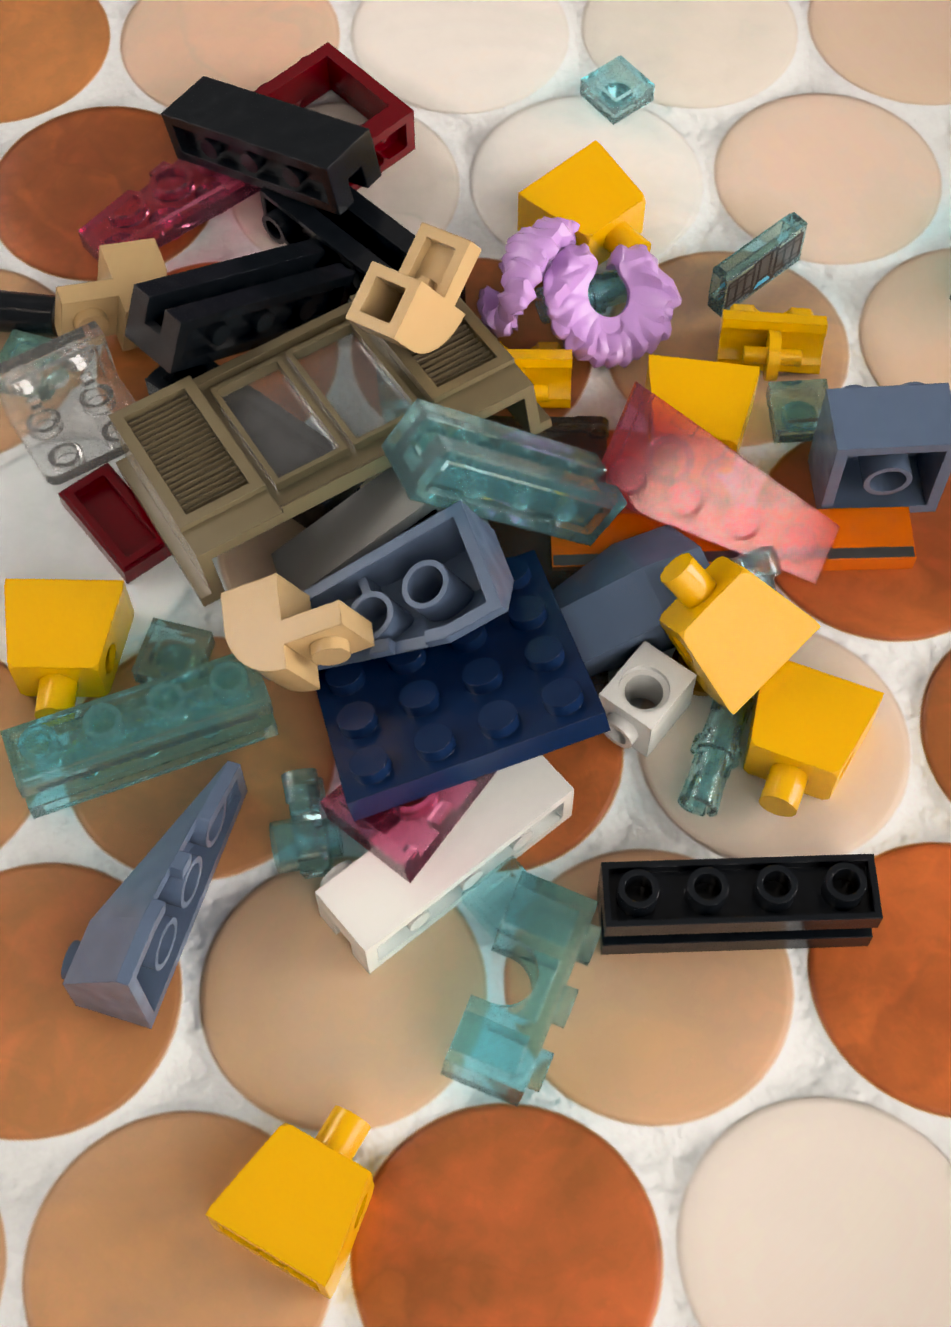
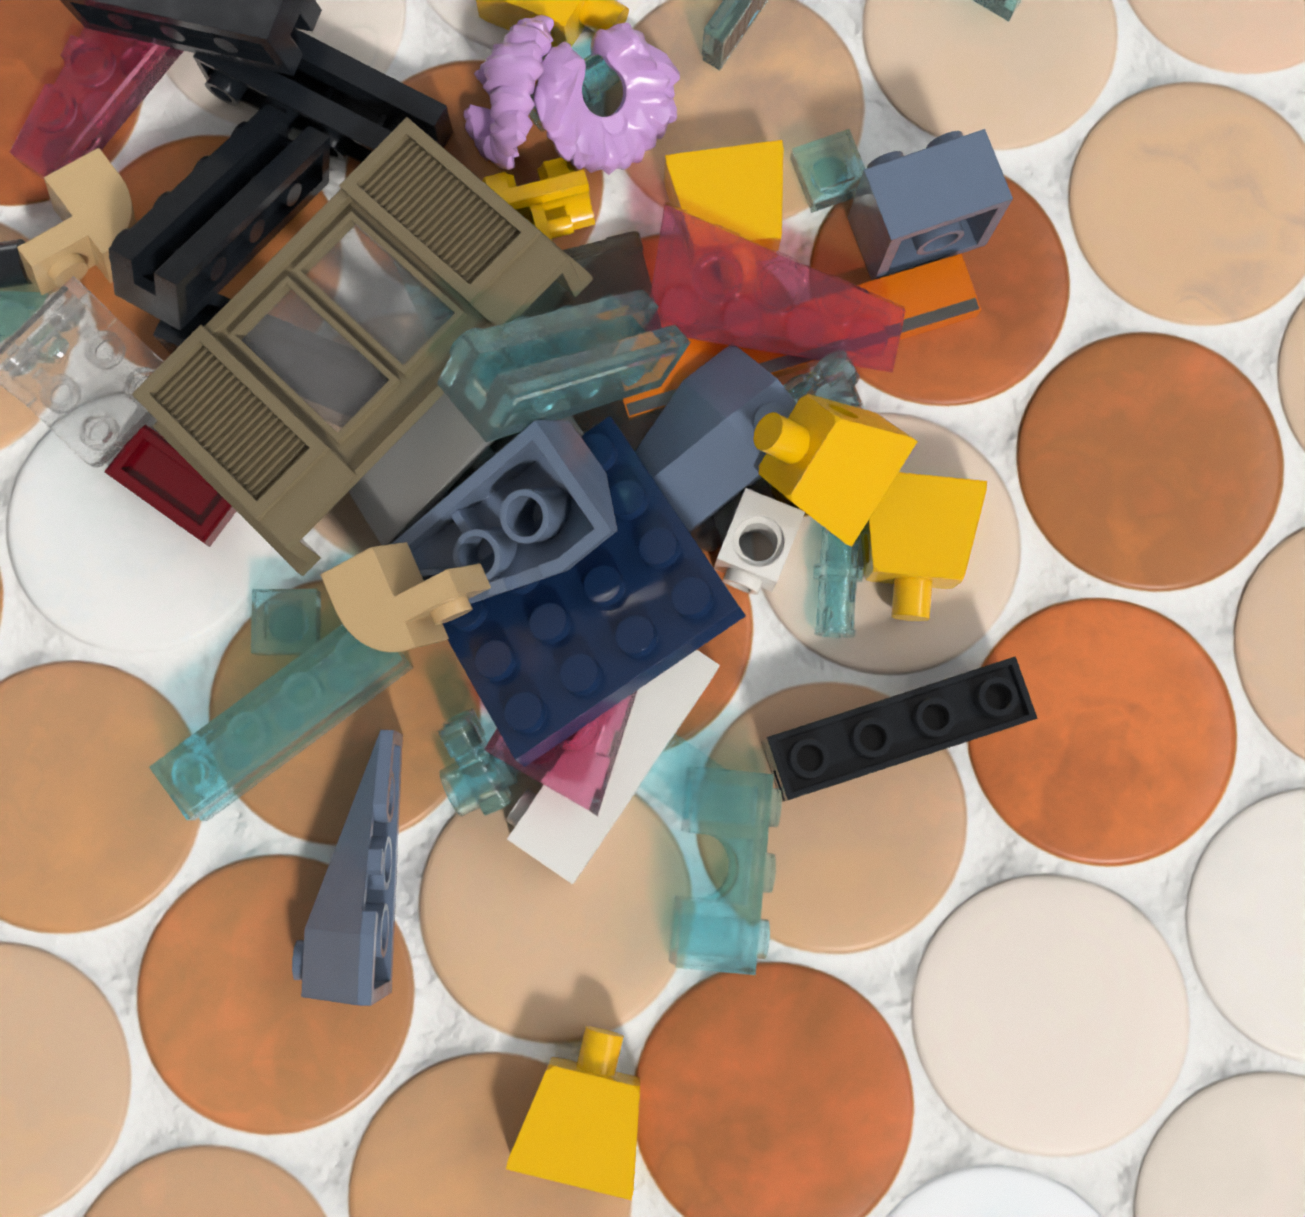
camera: 20 degrees left, 20 degrees up
yellow torso [4,578,134,725] -> none
tan brick [345,222,482,354] -> none
yellow hips [716,304,828,382] -> none

